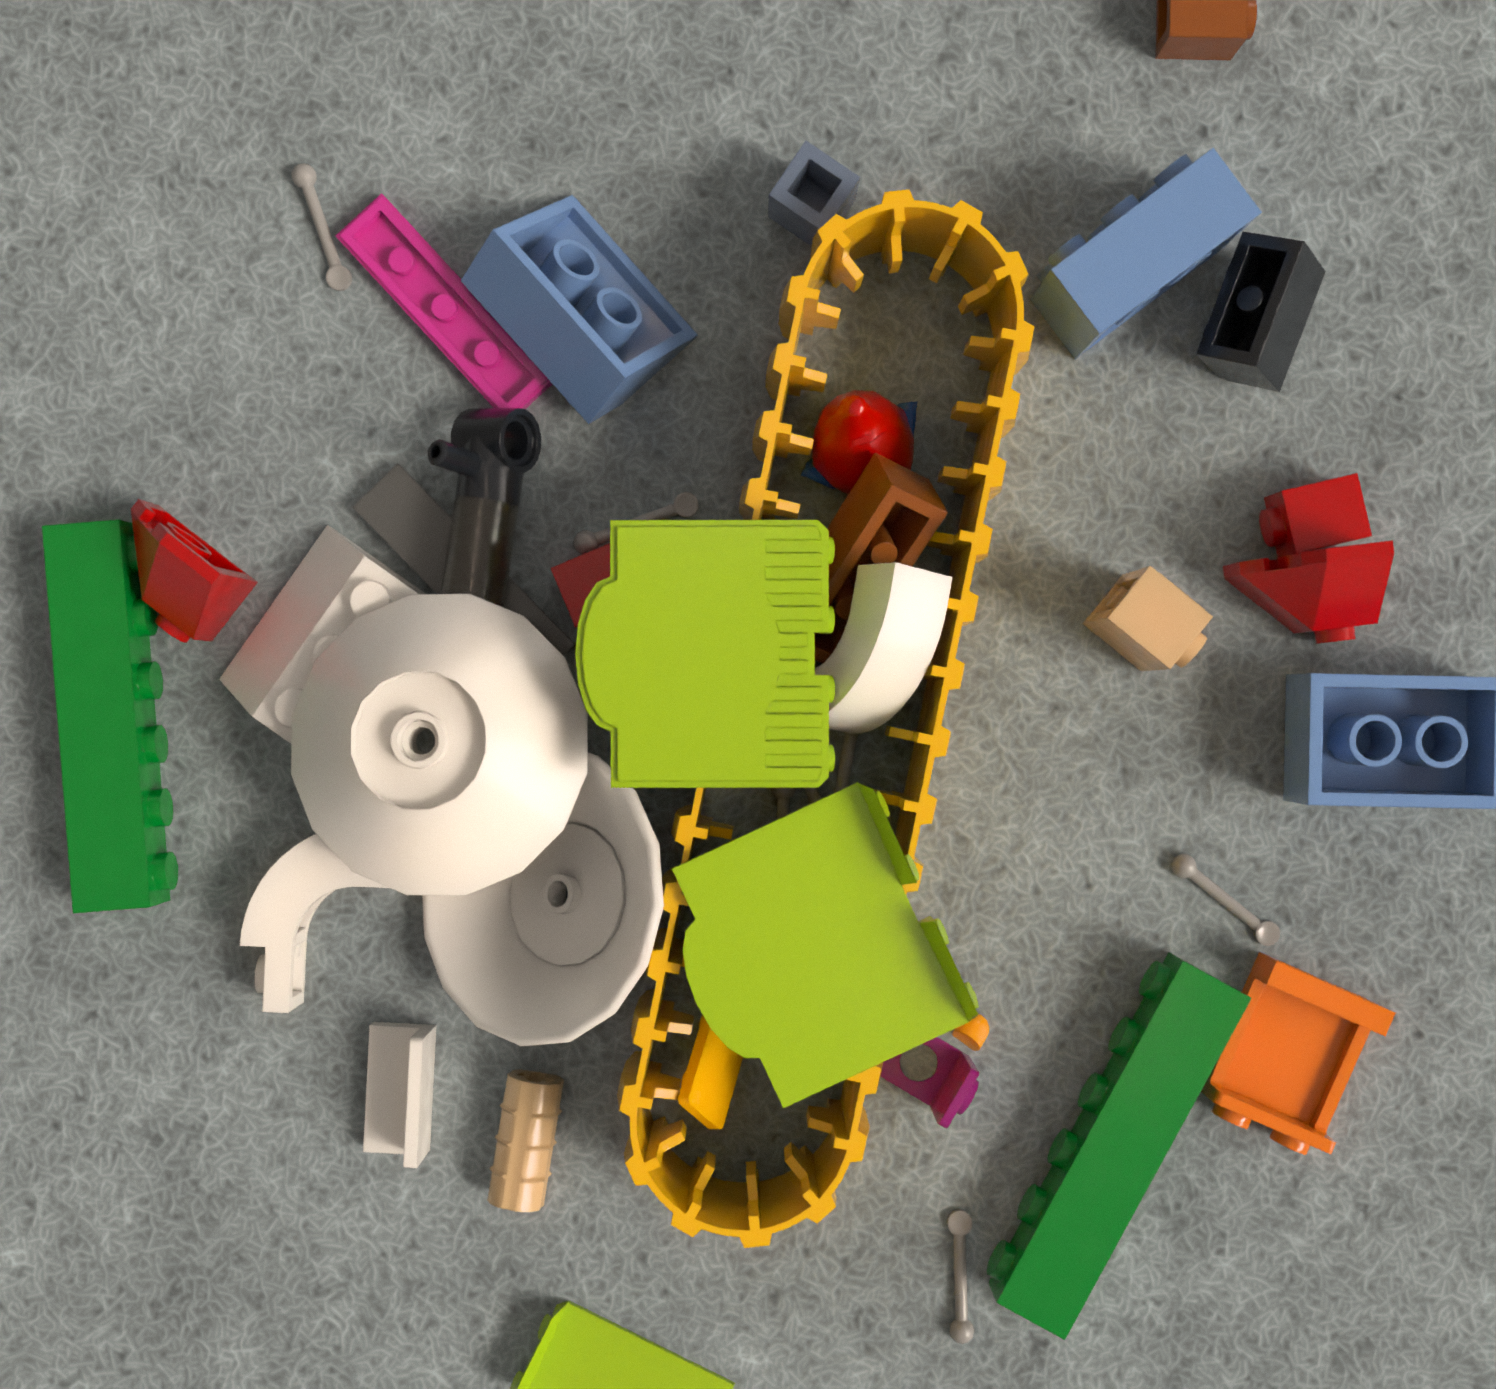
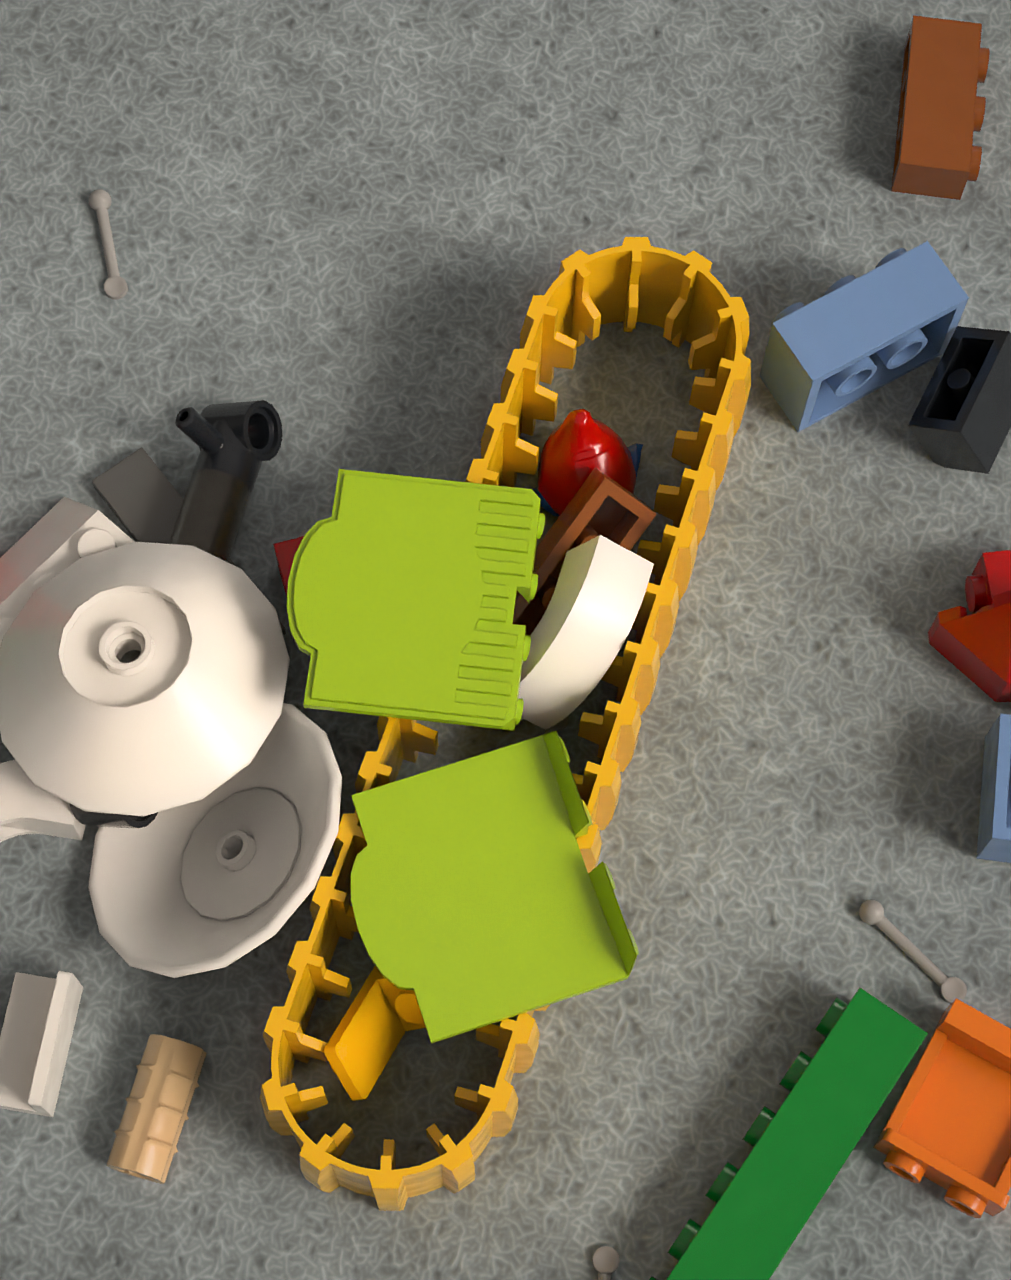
camera: 10 degrees right, 20 degrees down
dark pink tile [335,193,552,409] -> none
medium blue slope [461,195,698,424] -> none
sand blue brick [768,140,860,247] -> none
magenta bracket [880,1037,979,1129] -> none
light orange piece [952,1013,989,1051] -> none
tan brick [1083,566,1213,671] -> none

